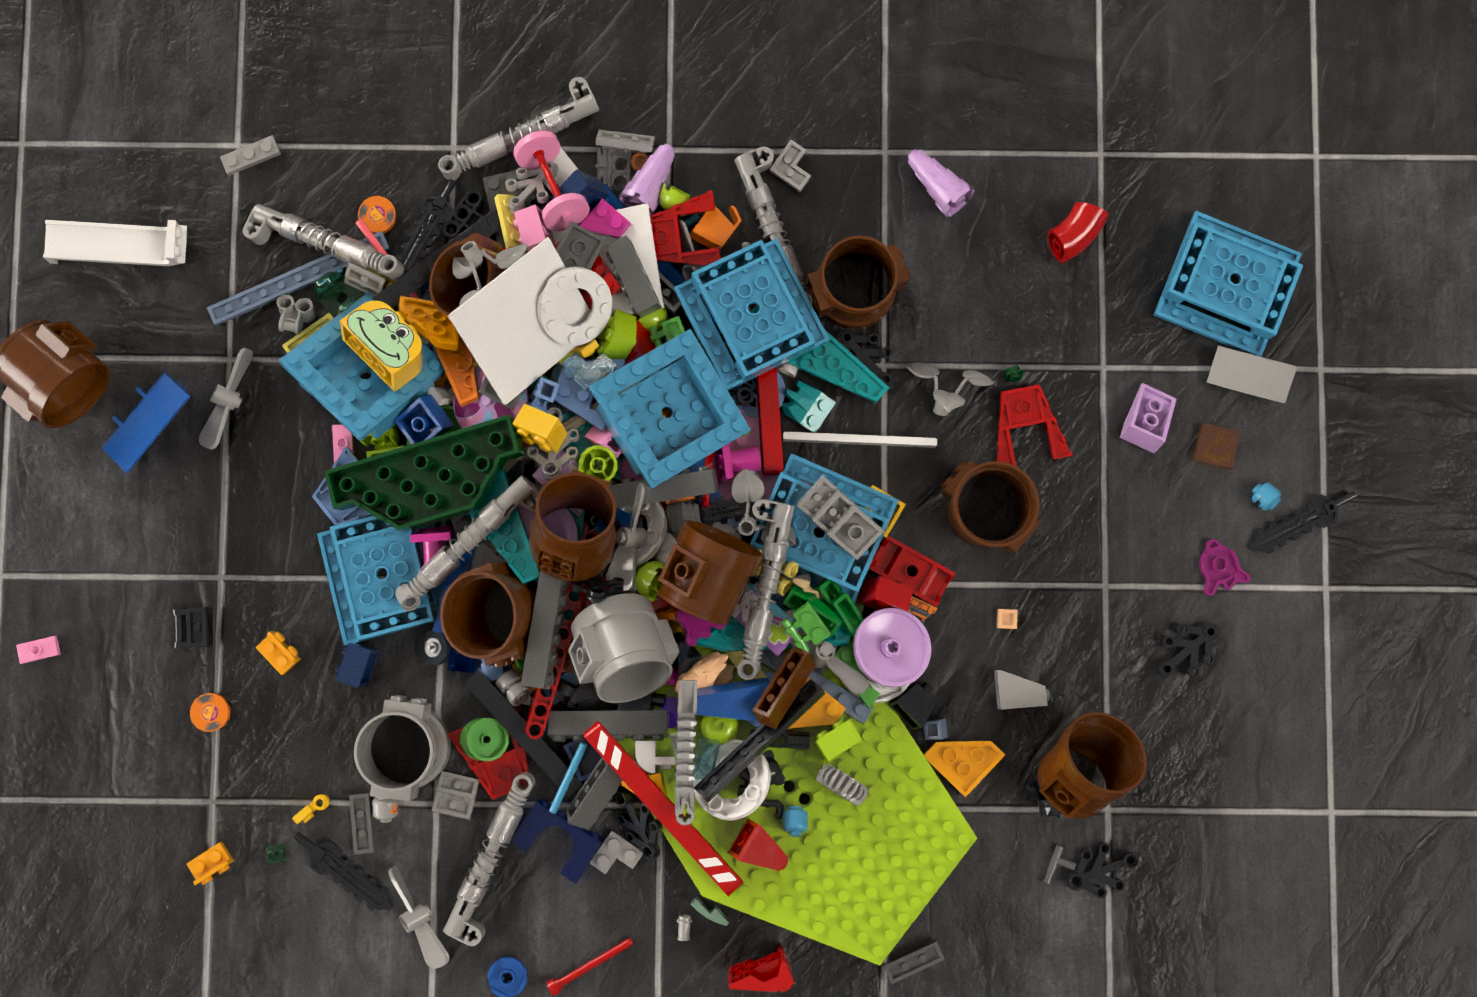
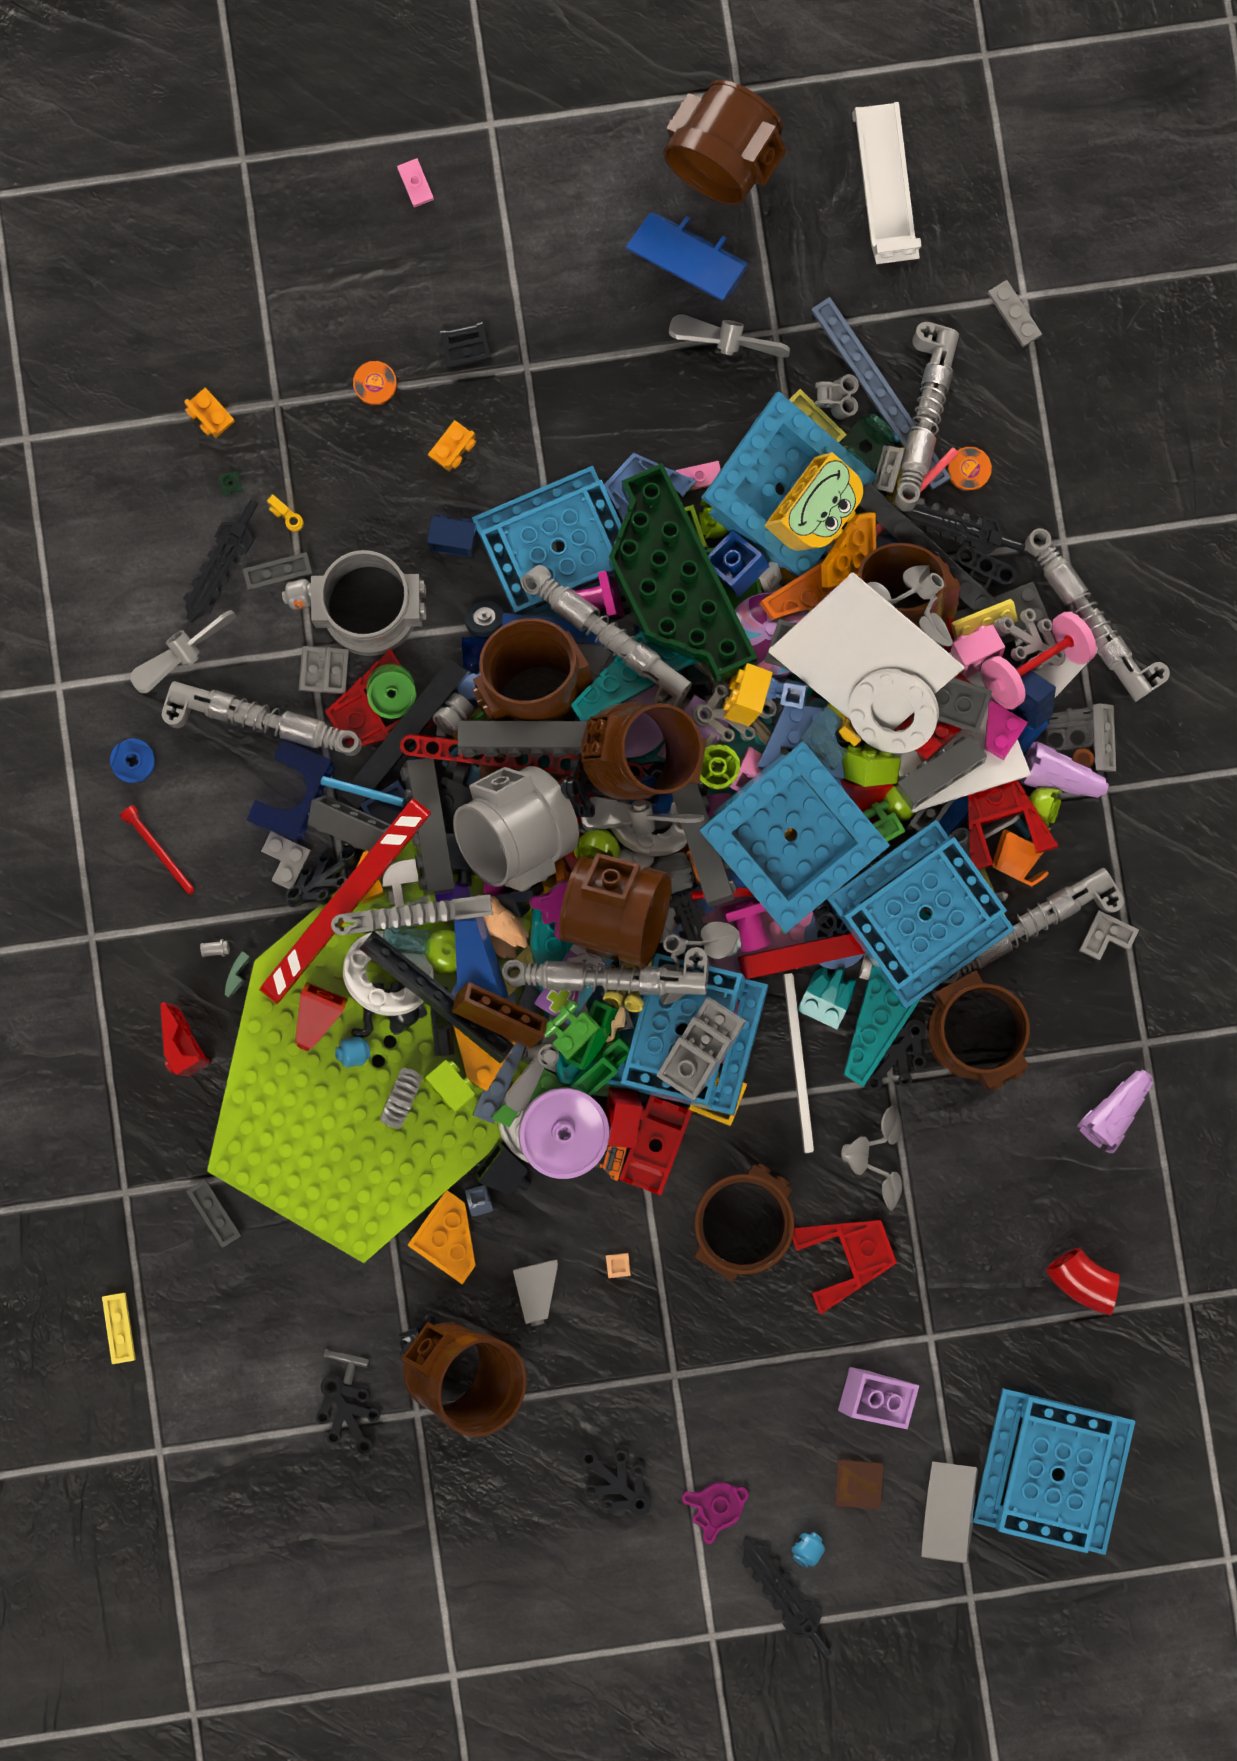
camera: 80 degrees right, 0 degrees up
dark green plate [1004,366,1024,382] -> none

